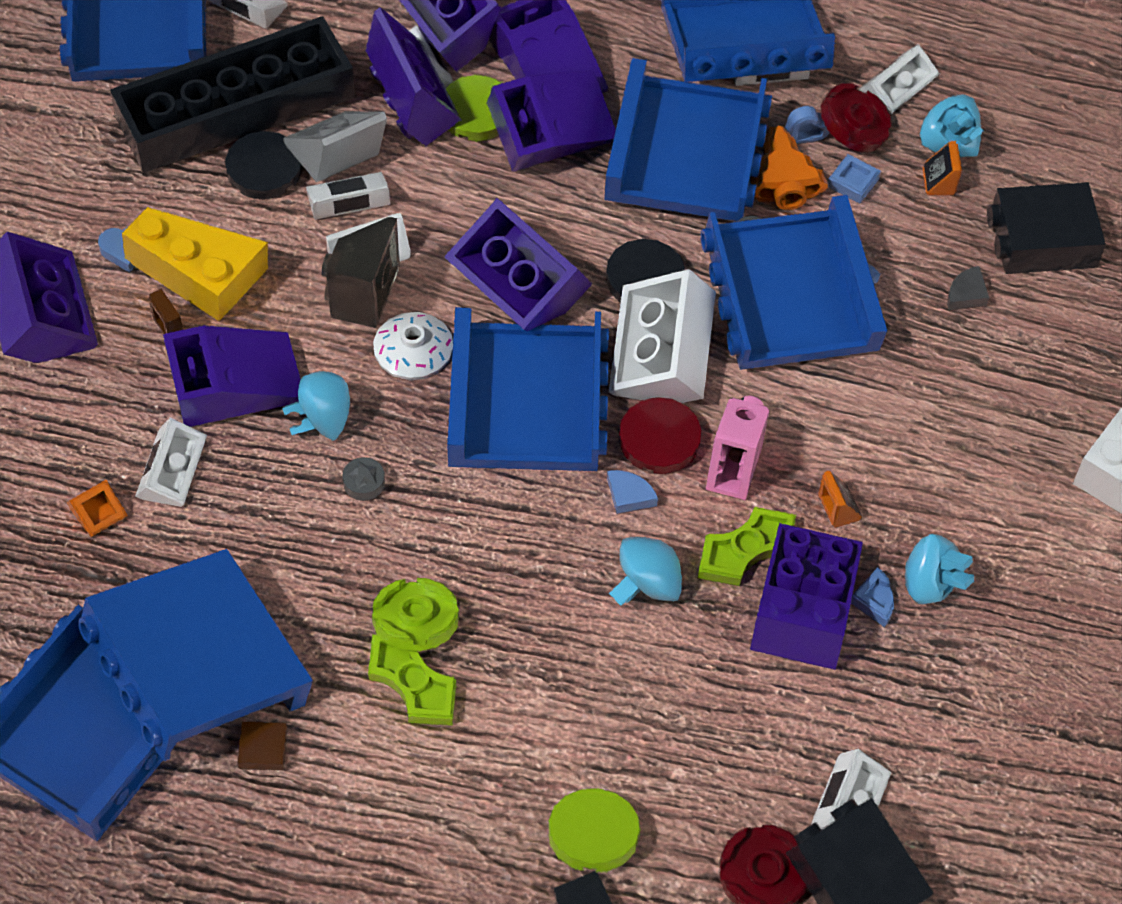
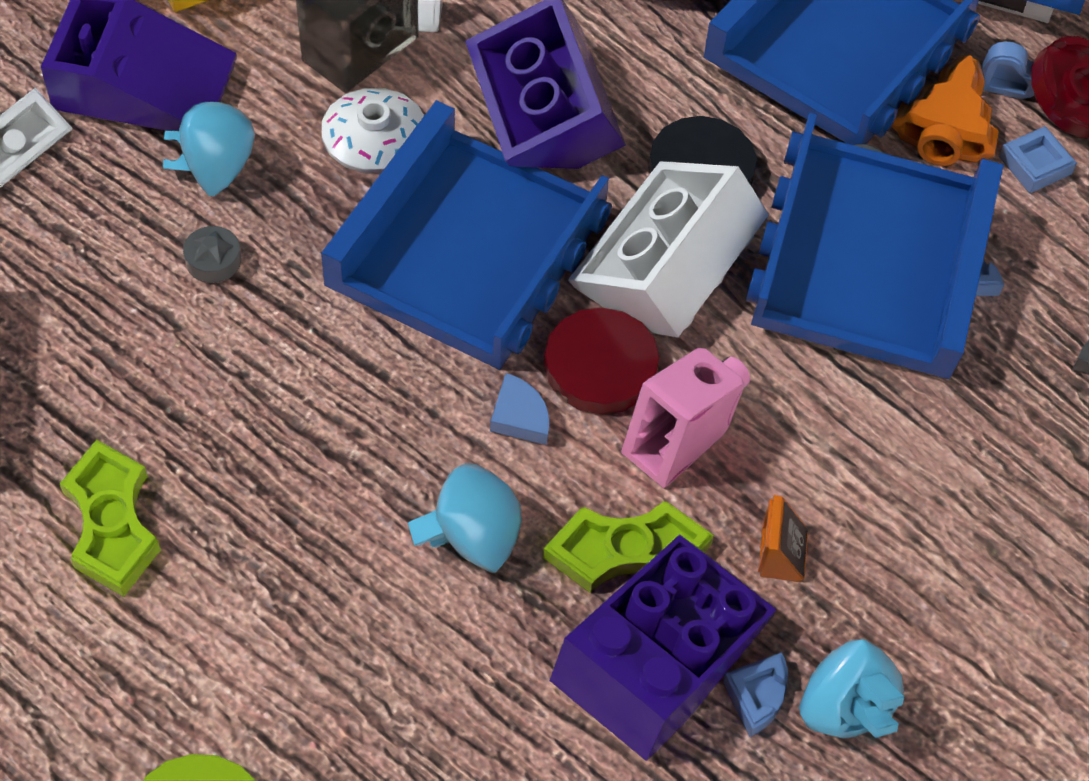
camera: 25 degrees right, 0 degrees up
lime tile [372,578,459,651] -> none

